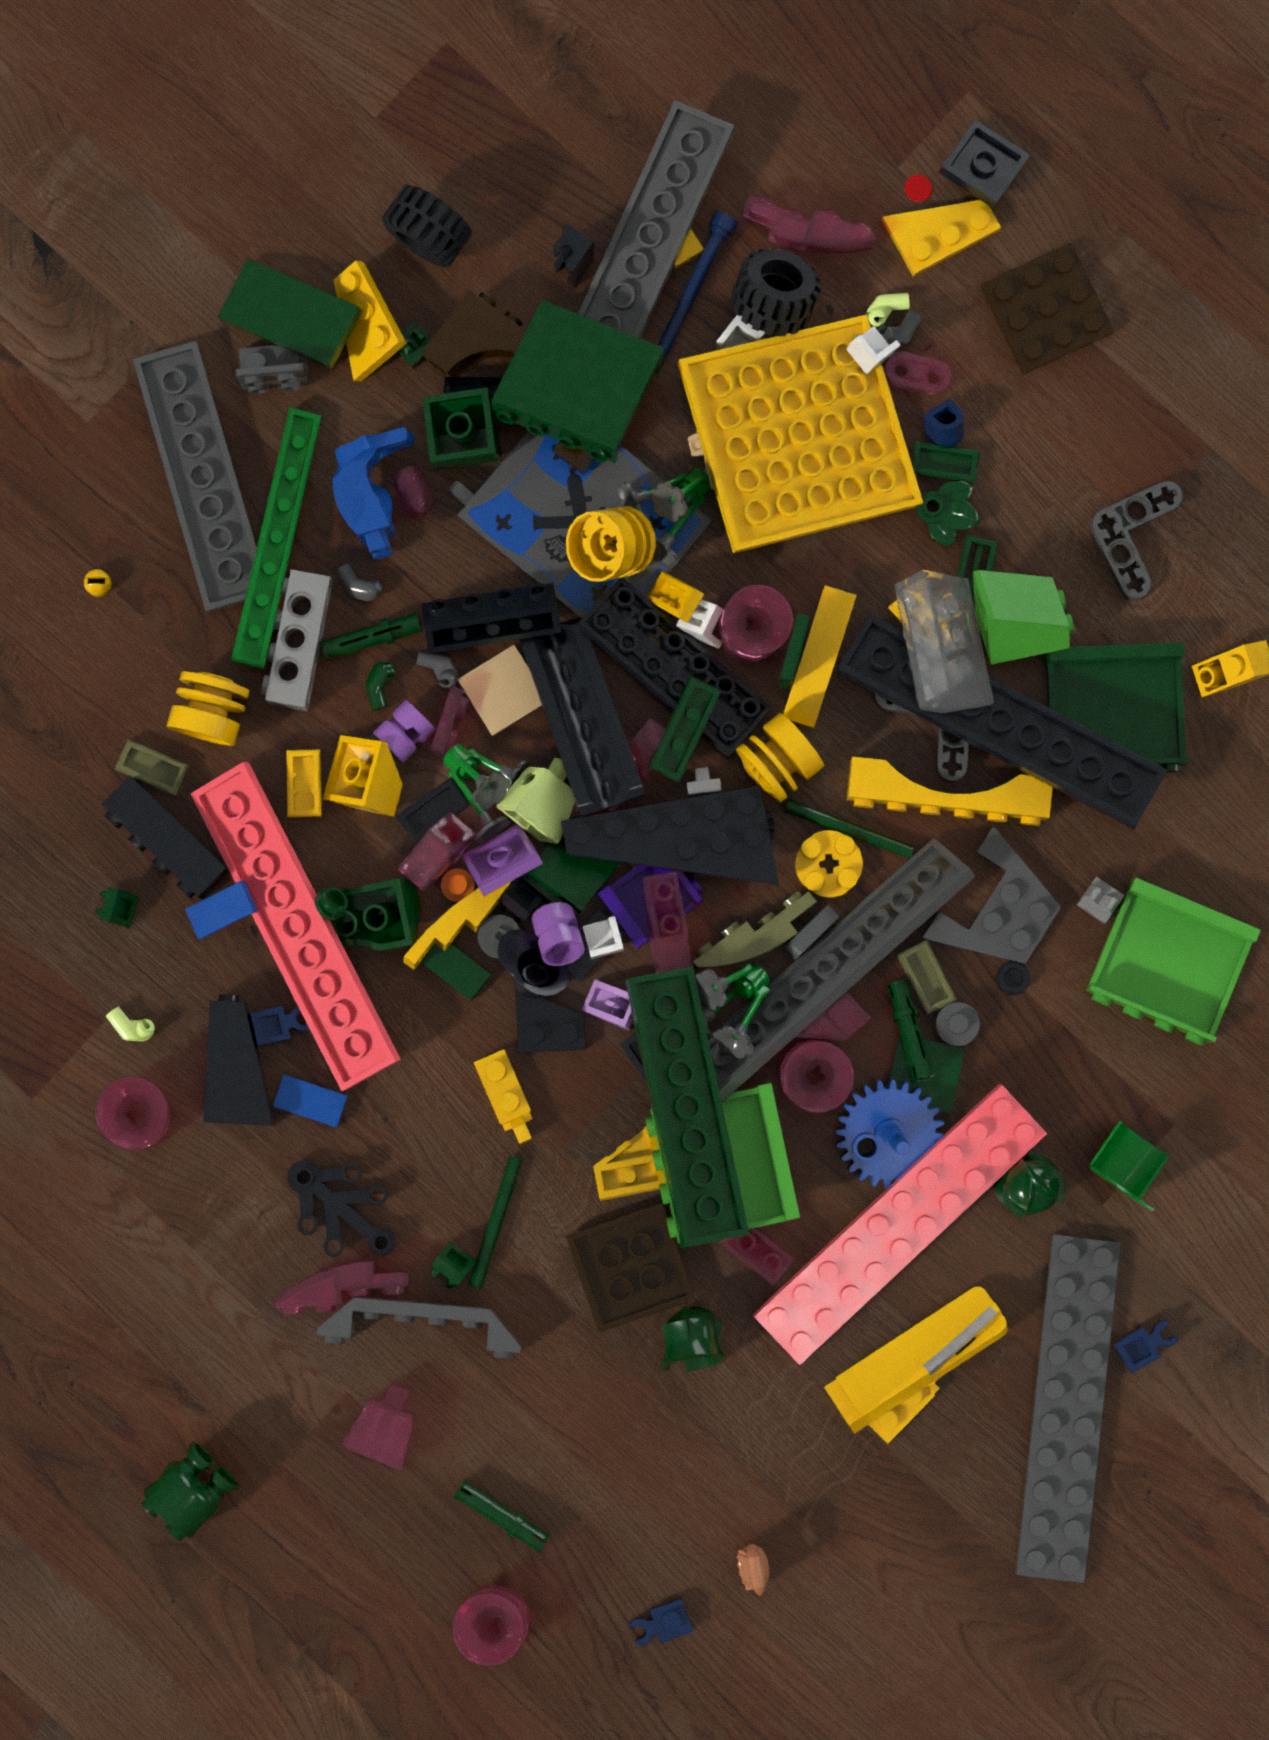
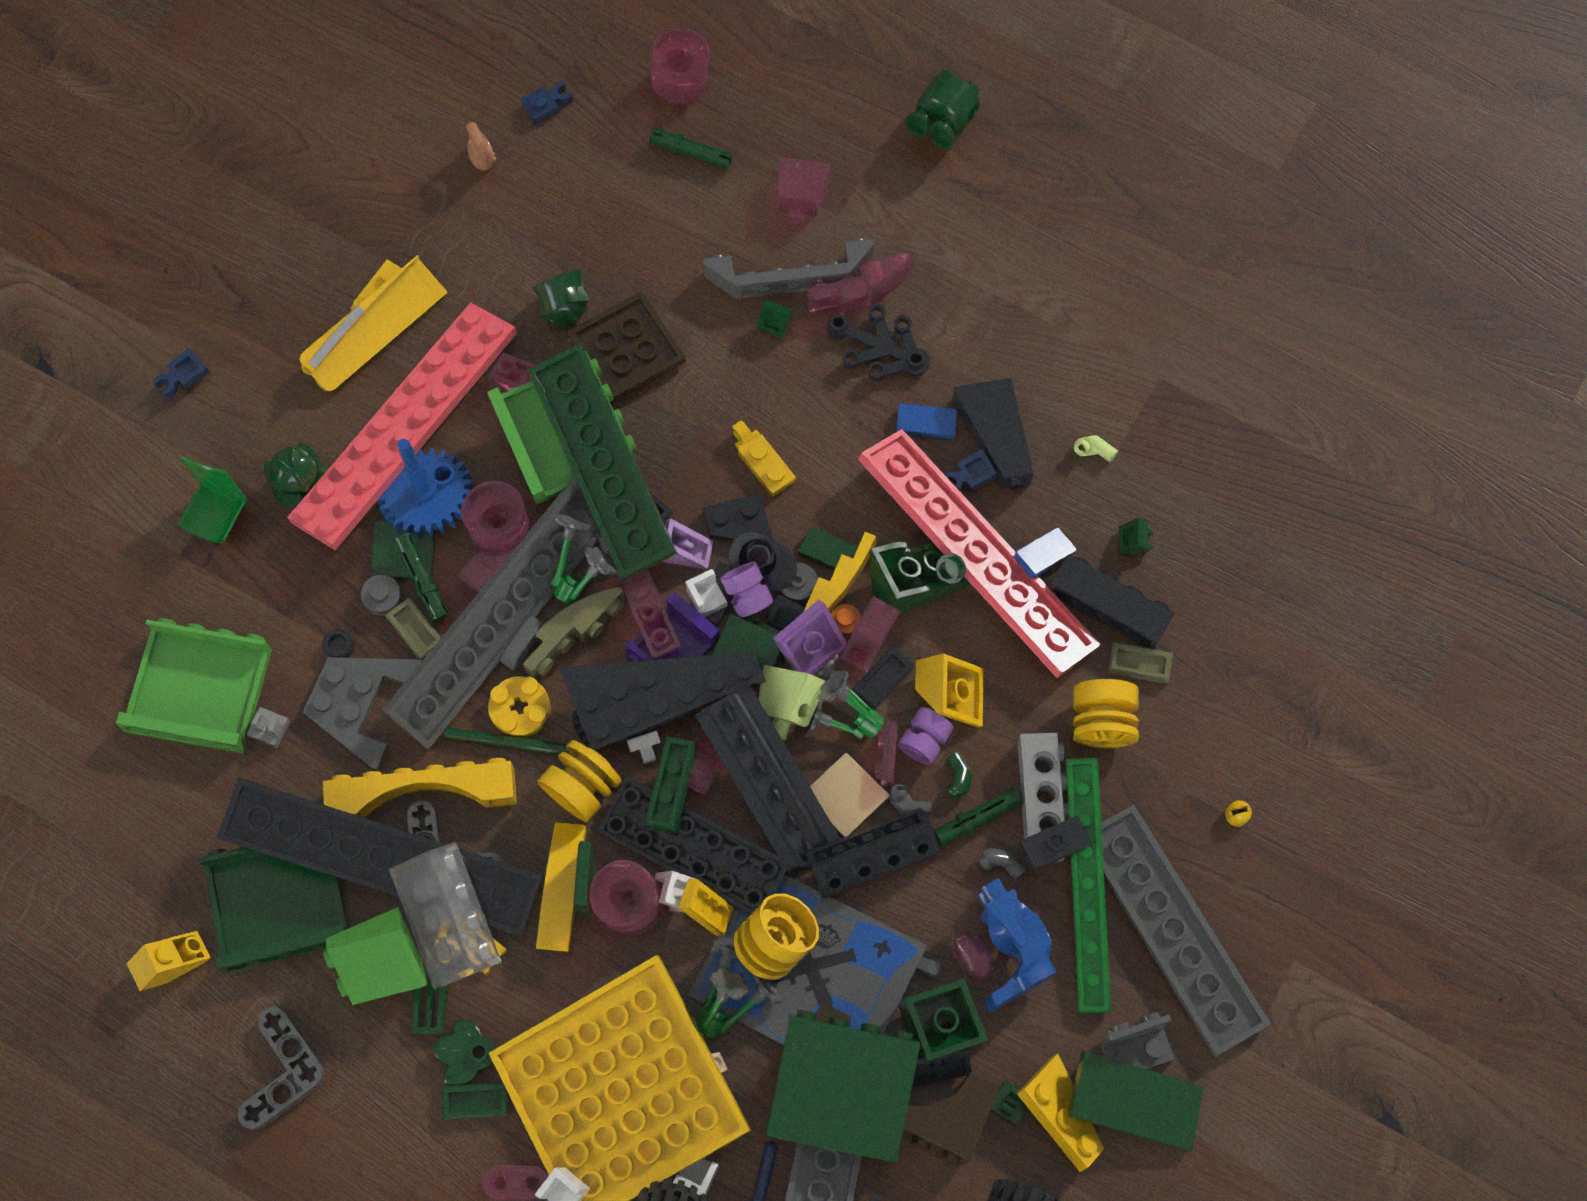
camera: 165 degrees right, 15 degrees down
clear pink wheel [96,1077,171,1151] -> none
yellow plate [286,749,322,818] -> none
dark green bar [469,1156,523,1289] -> none
yellow wing [593,1126,665,1201] -> none
dark blue plate [923,399,965,447] -> none
dark grey plate [1015,1234,1121,1583] -> none
none -> black plate [1020,815,1091,871]

